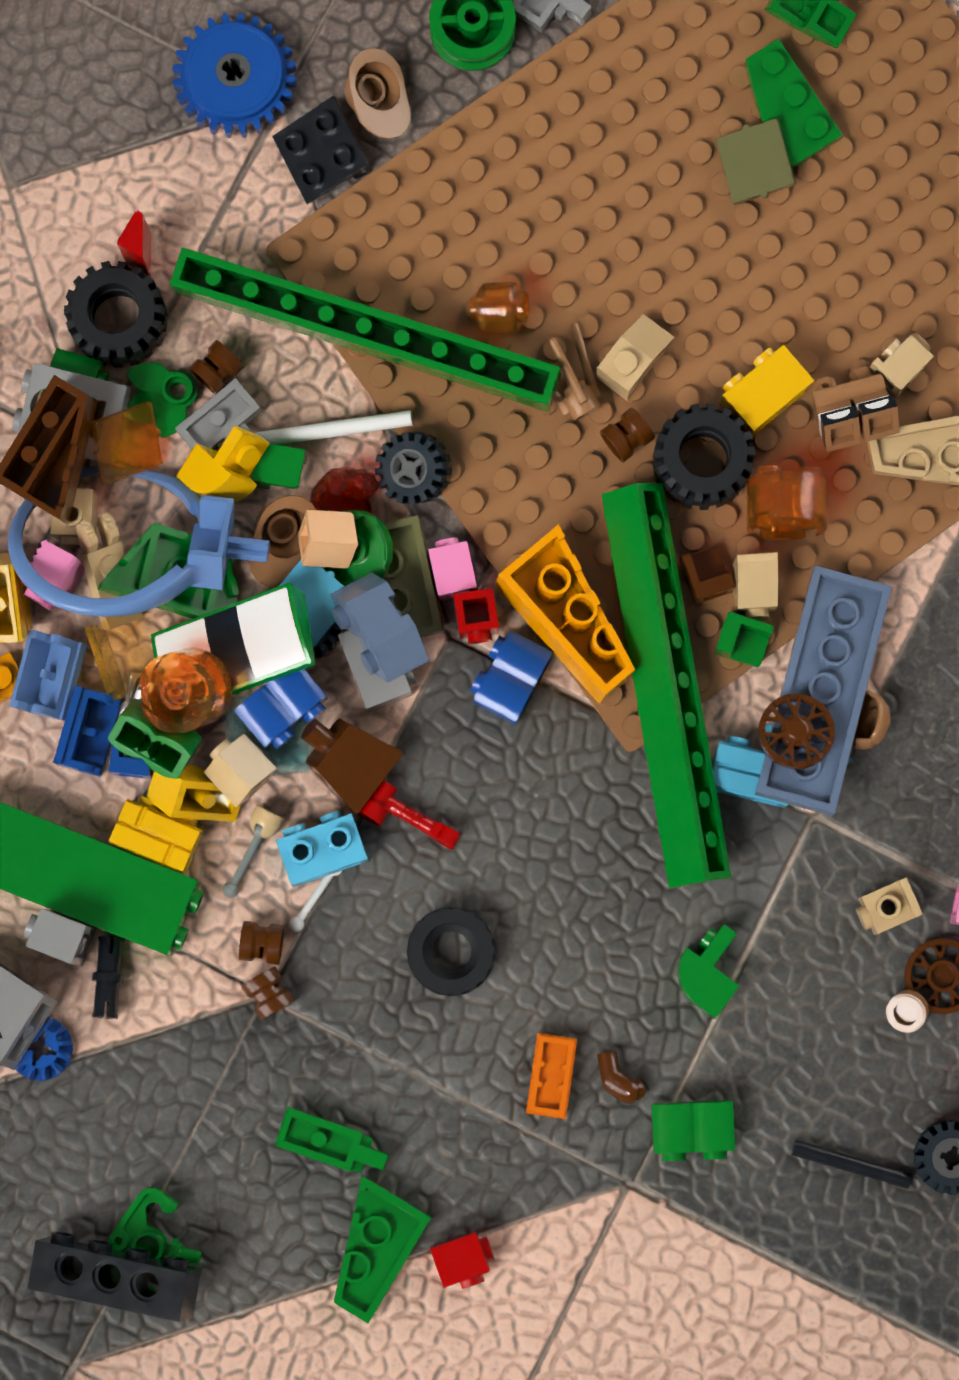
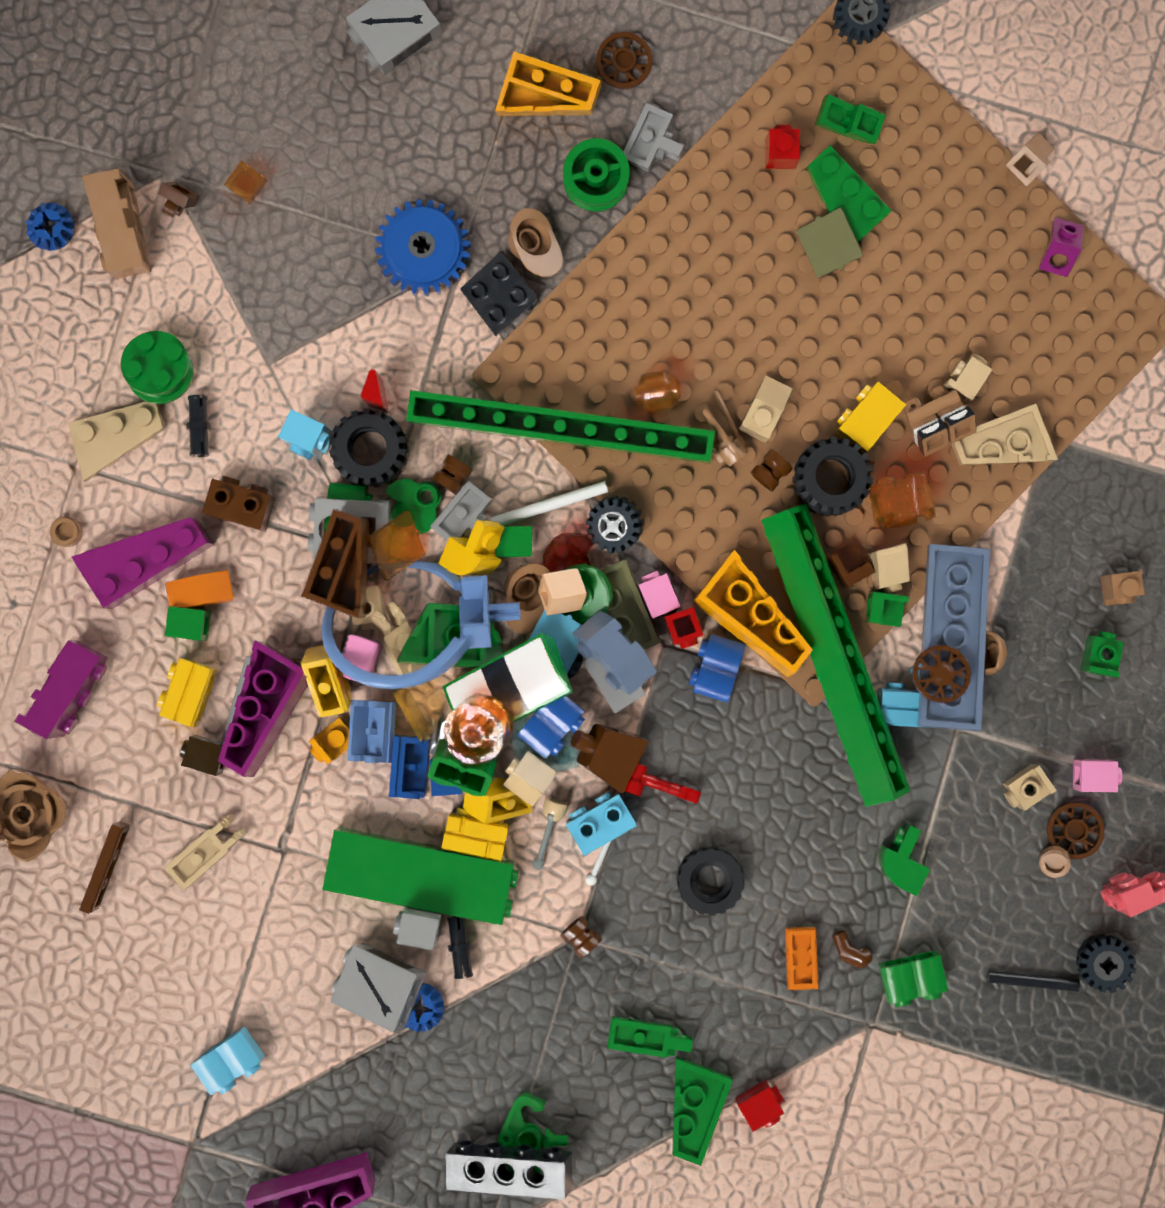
camera: 15 degrees left, 5 degrees up
reddish brown wheel [239,921,284,965] -> none
none -> medium azure brick [278,409,333,460]
none -> red brick [765,125,800,169]

